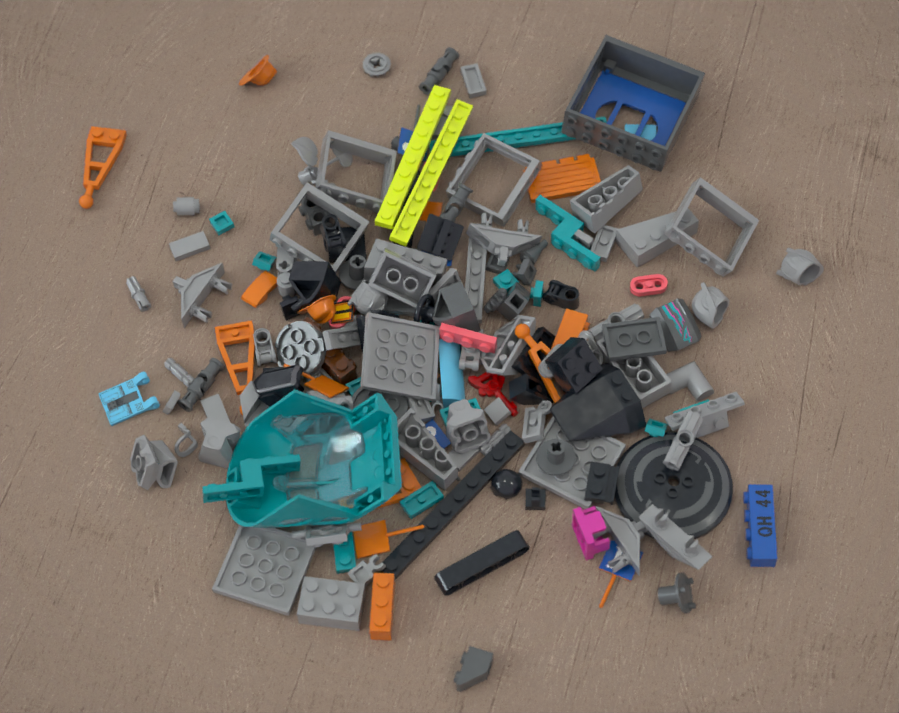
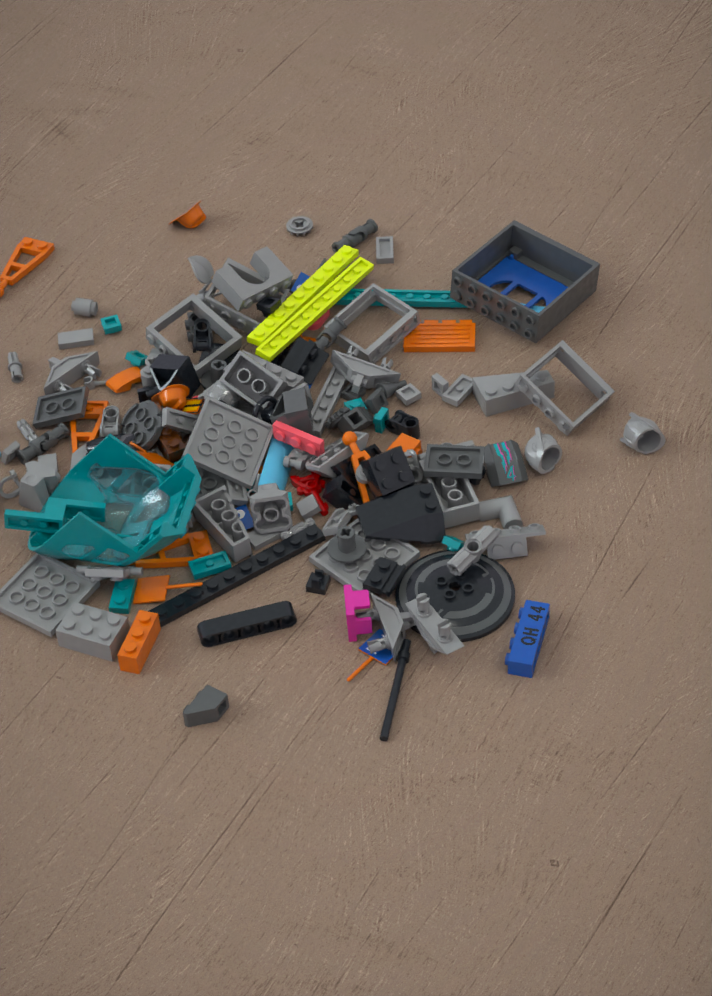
camera: 15 degrees right, 15 degrees down
light grey plate [348,554,386,586] -> none
black hair [490,469,523,499] -> none
teal bracket [535,195,600,272] -> none
light grey wedge [570,165,643,234] -> none
coral plate [630,274,668,297] -> none
dark grey piece [658,572,696,614] -> none
none -> dark grey plate [33,386,89,429]
none -> light grey hand [84,376,107,390]
none -> light grey arch [211,246,293,311]
none -> black tile [256,295,282,318]
none -> black bar [380,639,411,741]
none -> light grey plate [396,383,422,406]

